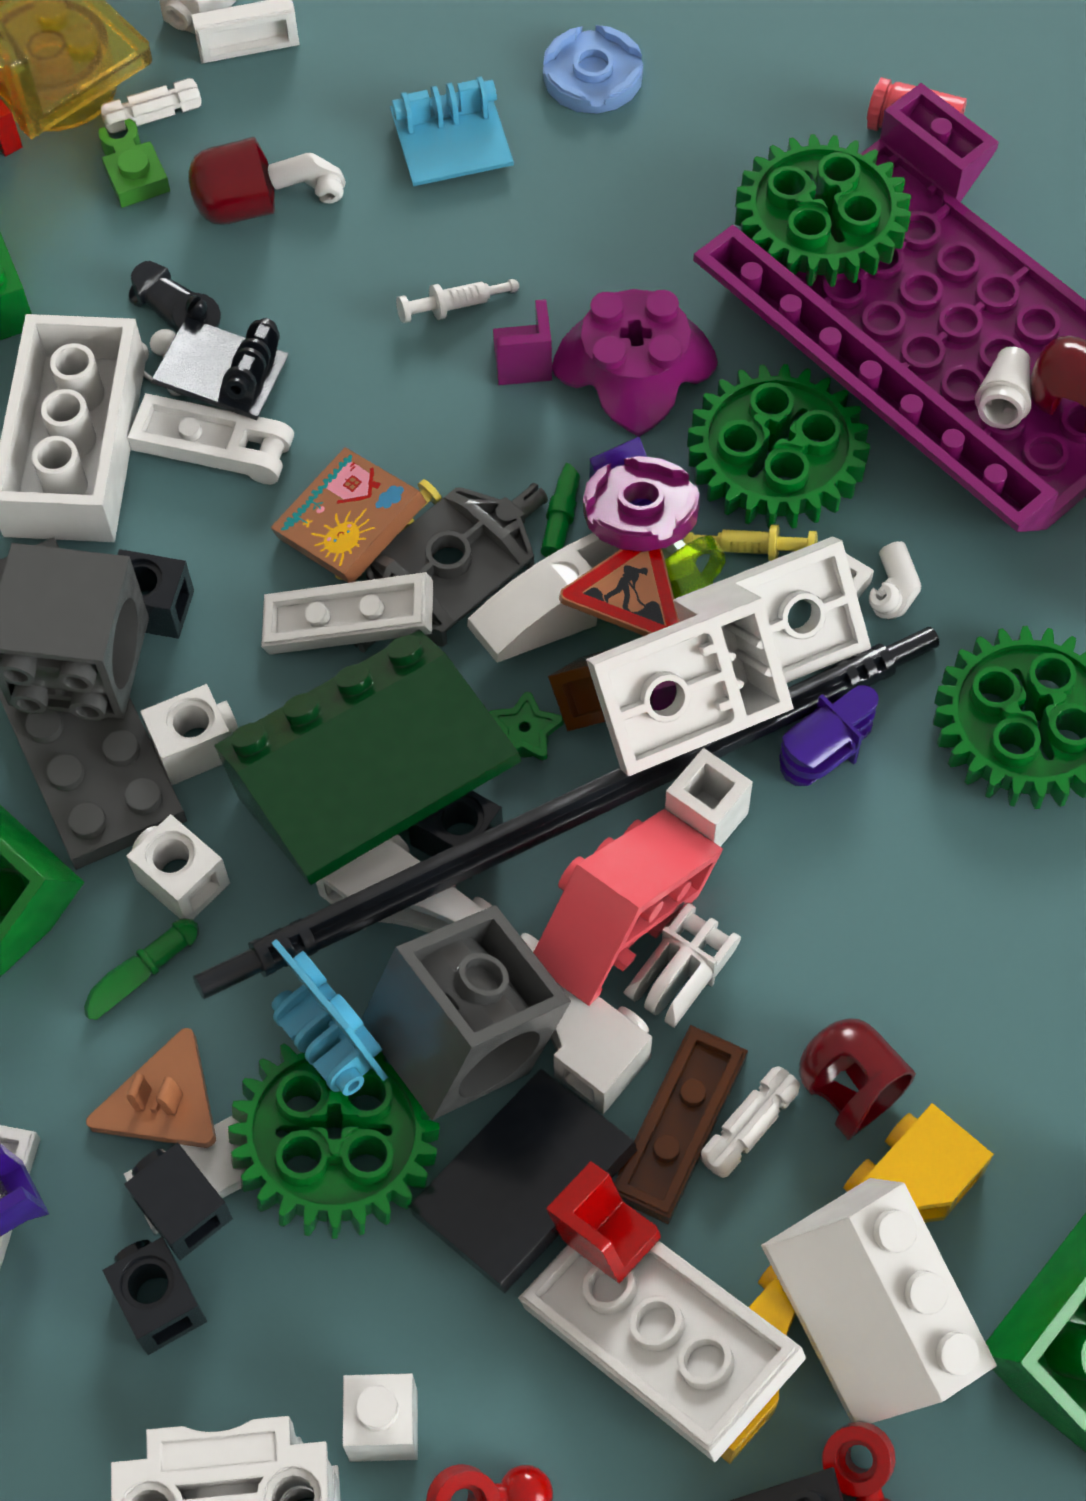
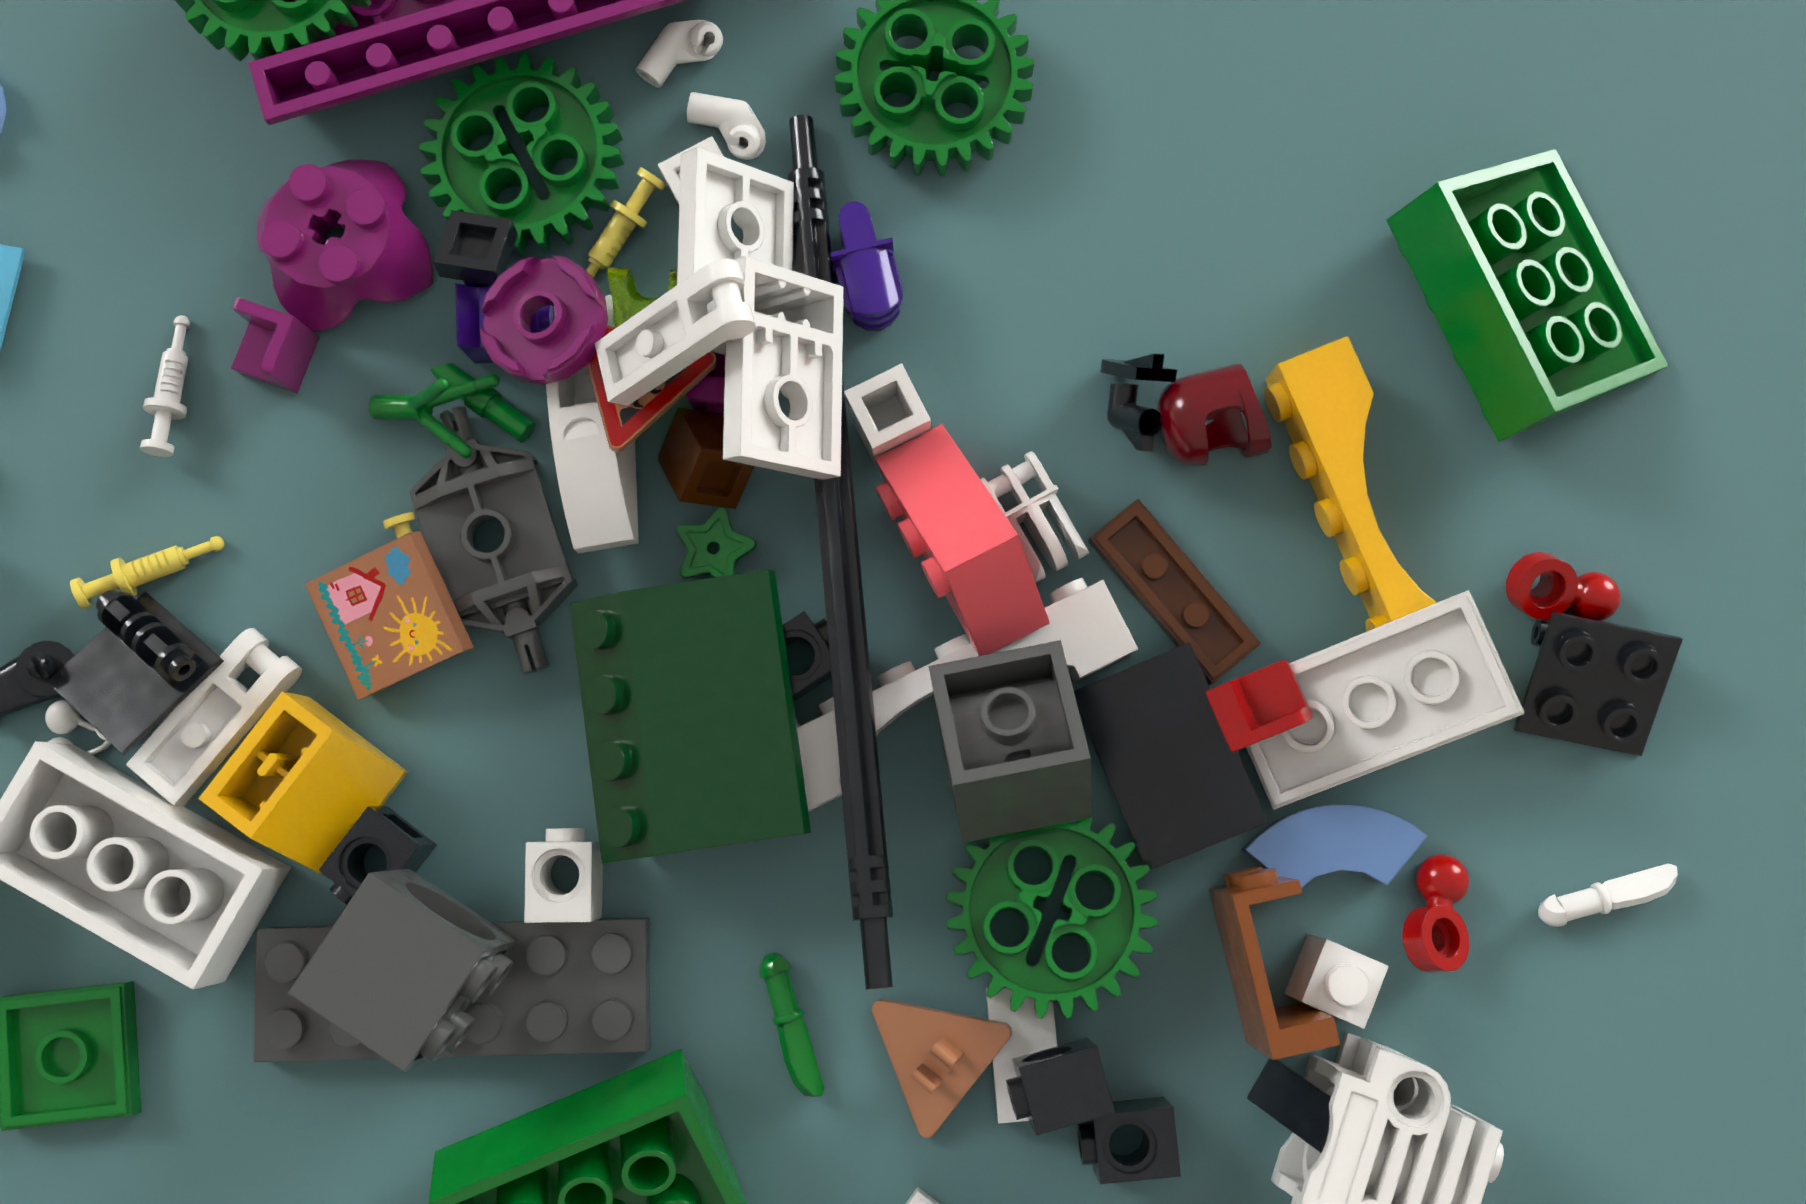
camera: 65 degrees left, 20 degrees up
white brick [126,814,230,920] -> none
white tile [261,572,433,655] -> none
medium azure hinge [271,939,388,1096] -> none
white axle [700,1066,800,1178] -> none
white slope [761,1178,997,1424] -> none
none -> light yellow piece [70,536,225,610]
none -> yellow slope [198,691,408,876]
none -> green plant [368,374,500,458]
none -> black tile [433,210,518,287]
none -> white plate [594,259,756,406]
none -> white arm [635,20,723,88]
none -> black piece [1100,354,1177,451]
none -> dark orange panel [1209,866,1340,1060]
none -> medium blue tile [1242,805,1428,888]
none -> black sticker [1247,1058,1331,1153]

